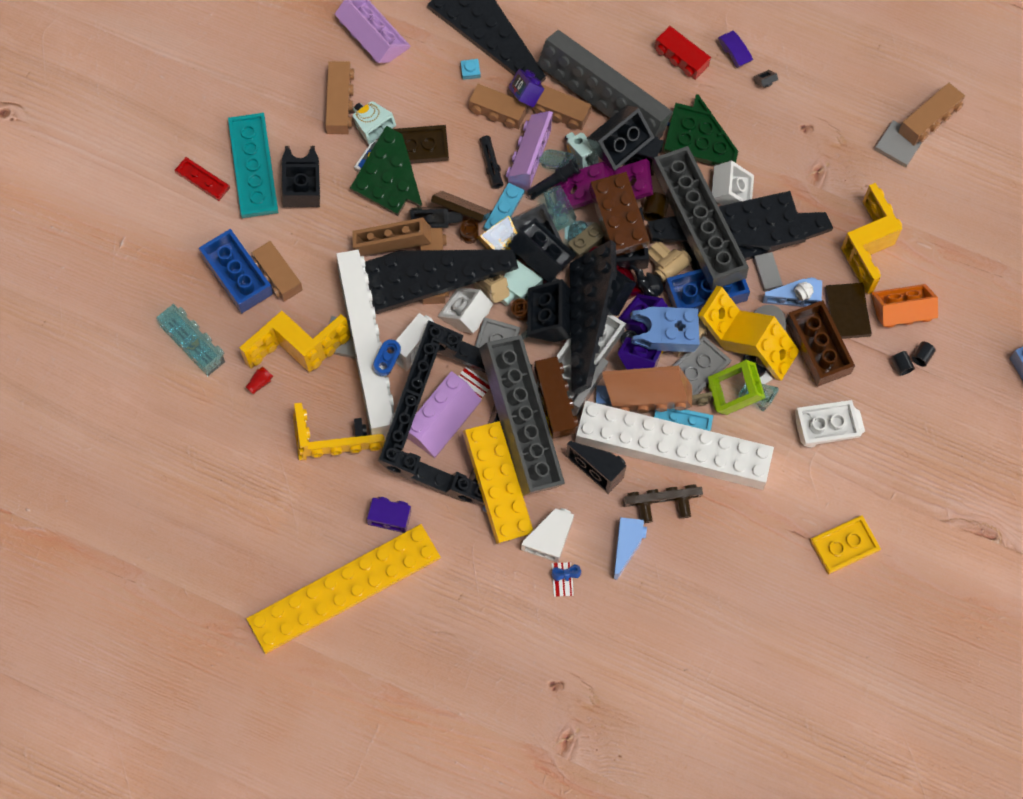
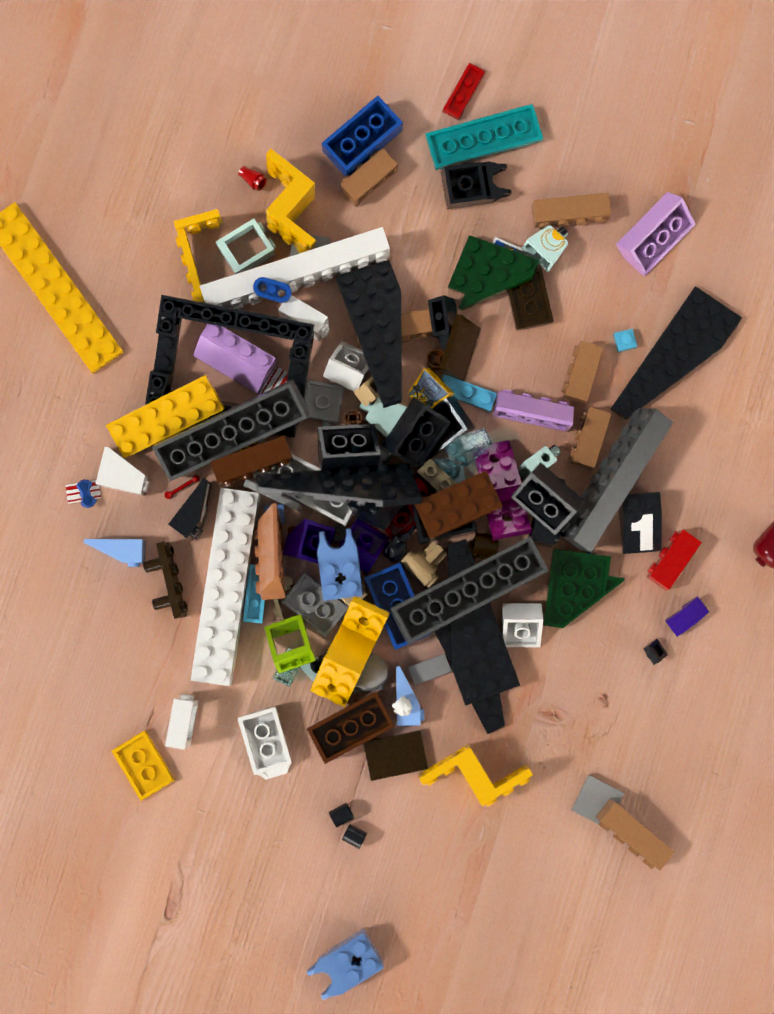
camera: 85 degrees right, 15 degrees up
clear light blue brick [156,303,225,376] -> none
medium nougat brick [352,217,431,256] -> none
black plate [354,418,367,437] -> none
dark purple brick [367,497,412,533] -> none
black pin [479,136,504,189] -> none
dark purple brick [508,69,544,108] -> none
black pin [527,159,581,200] -> none
clear light blue piece [539,149,576,170] -> none
orange slope [871,284,938,327] -> none
none -> red hinge [164,475,200,499]
none -> white window [165,694,199,750]
none -> light aqua window [216,218,276,274]
none -> black slope [619,492,662,554]

